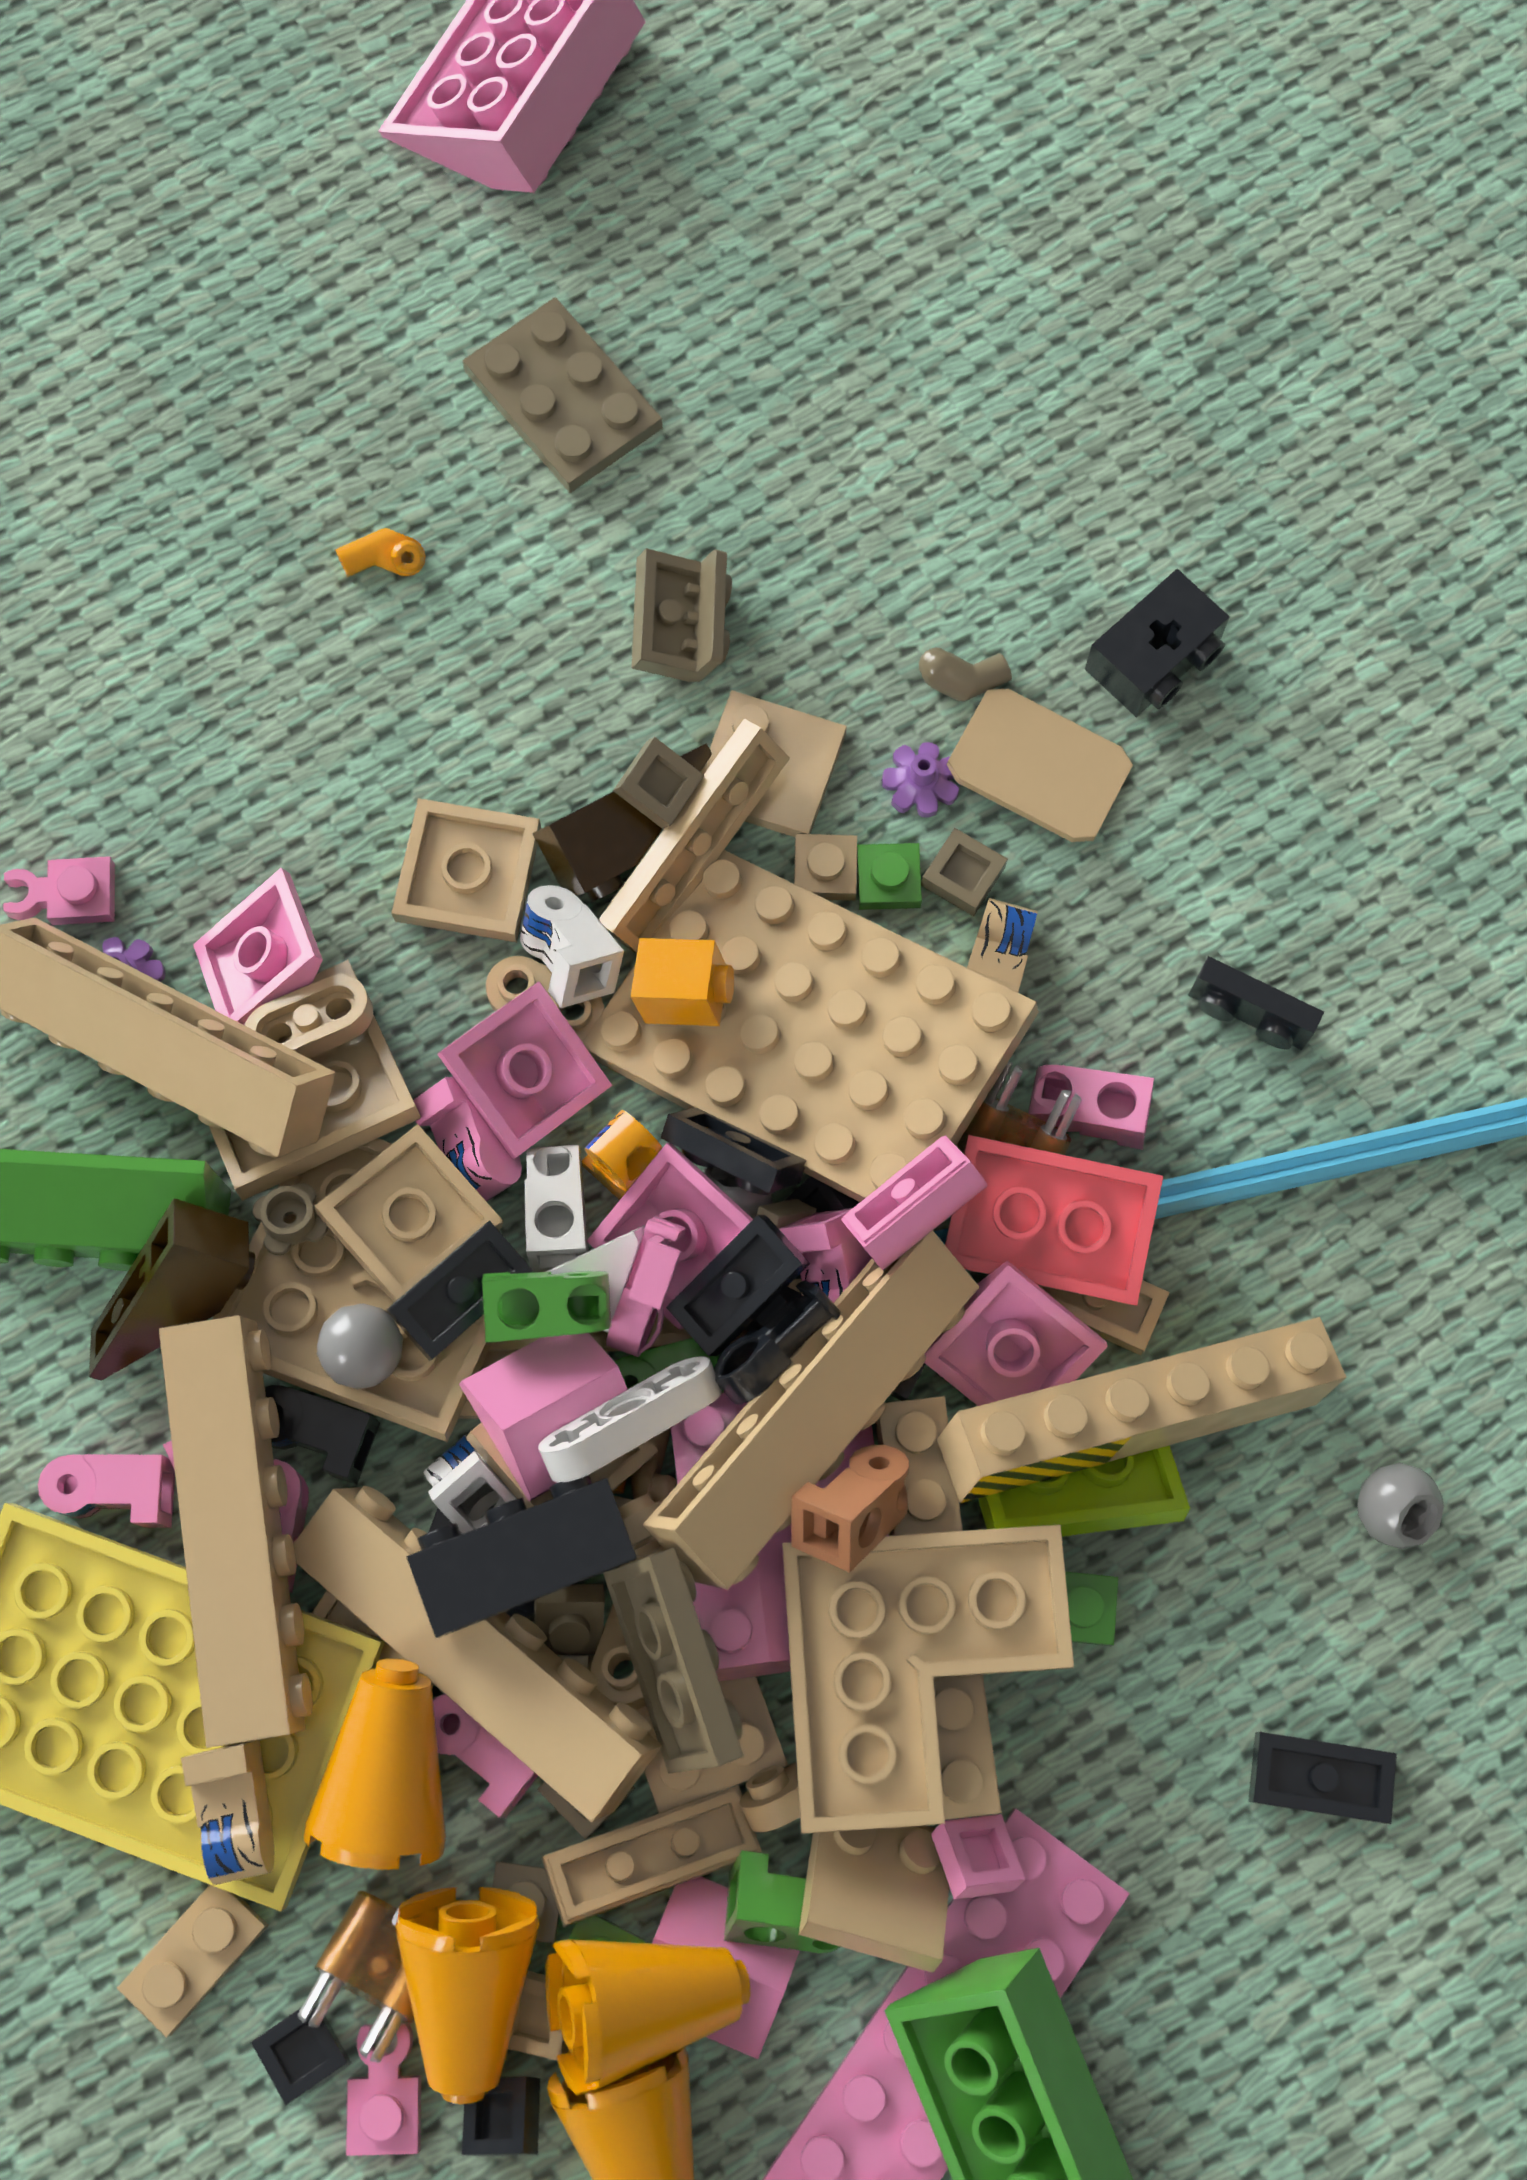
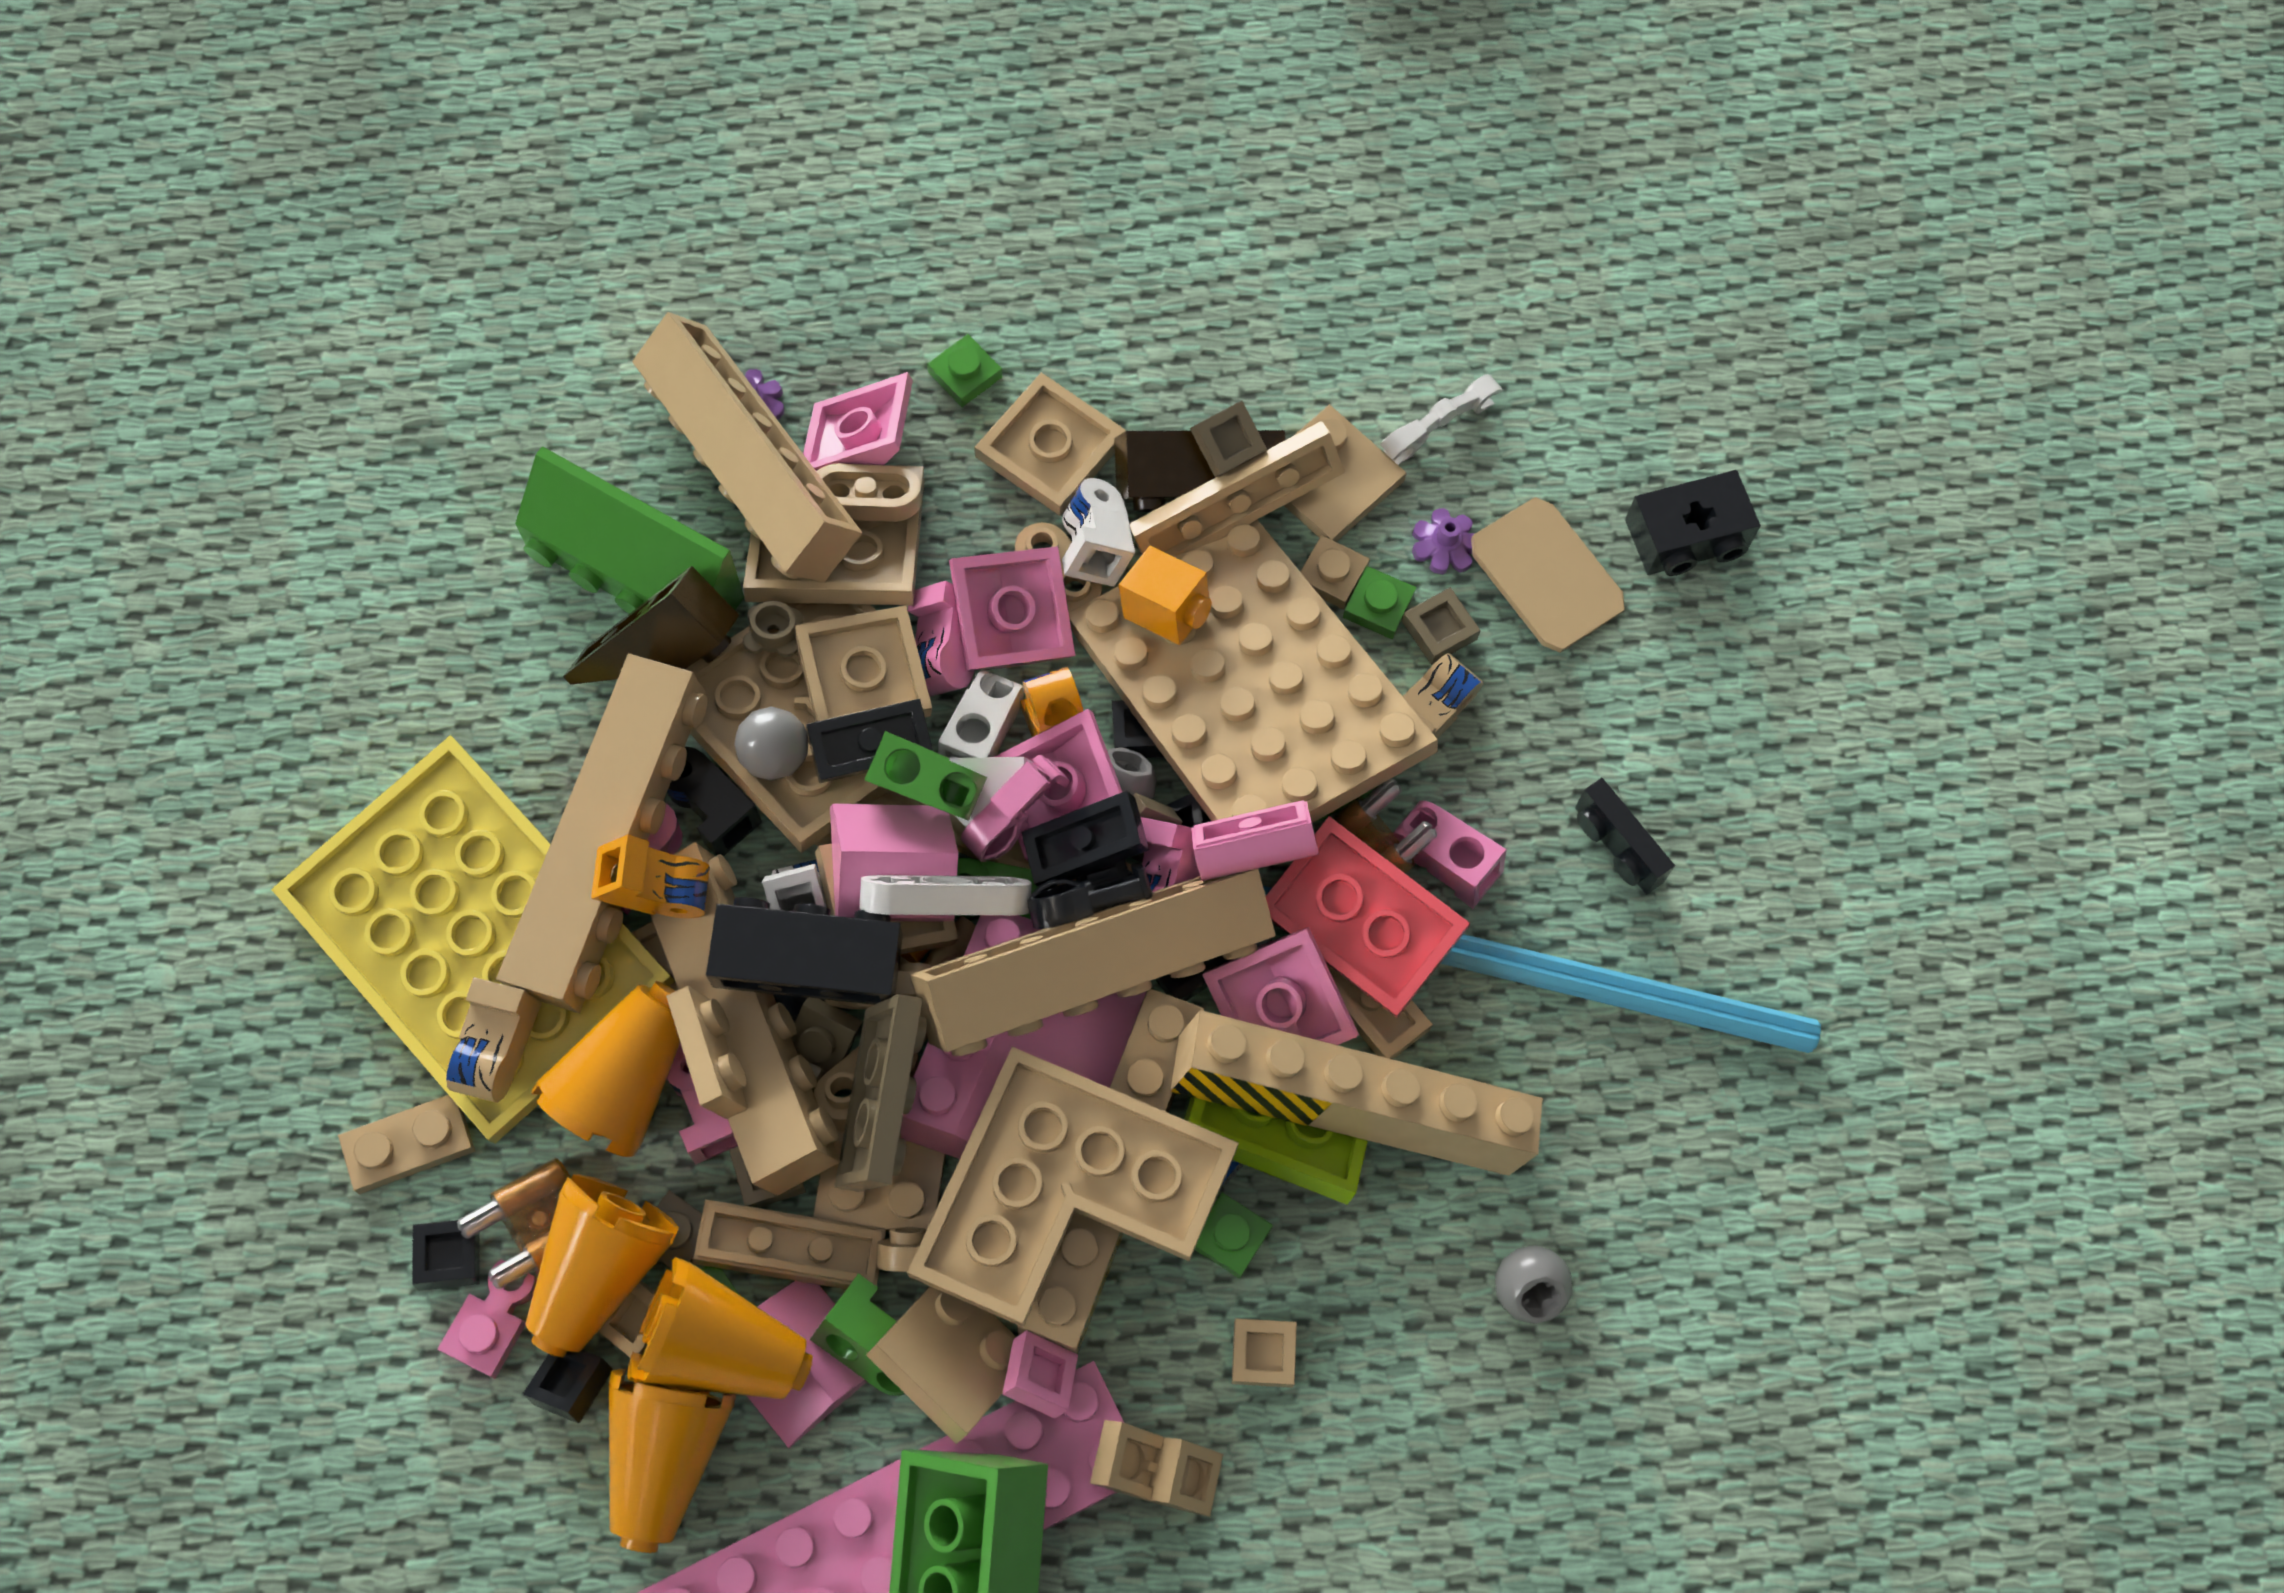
camera: 25 degrees right, 5 degrees down
bright pink plate [3,856,115,925] -> none
bright pink leg [38,1454,175,1528] -> none
light orange arm [335,528,426,577] -> none
dark tan plate [462,297,663,493] -> none
dark tan bracket [631,548,732,682] -> none
black plate [660,1107,807,1195] -> none
nougat leg [791,1445,909,1573] -> none
dark tan arm [919,647,1012,701] -> none
black plate [1248,1732,1397,1824] -> none
none -> light orange leg [591,834,710,918]
none -> tan plate [666,986,748,1119]
none -> bright green plate [927,334,1003,407]
none -> tan slope [1090,1420,1223,1517]
none -> tan plate [1232,1318,1297,1388]
none -> white piece [1380,374,1503,465]

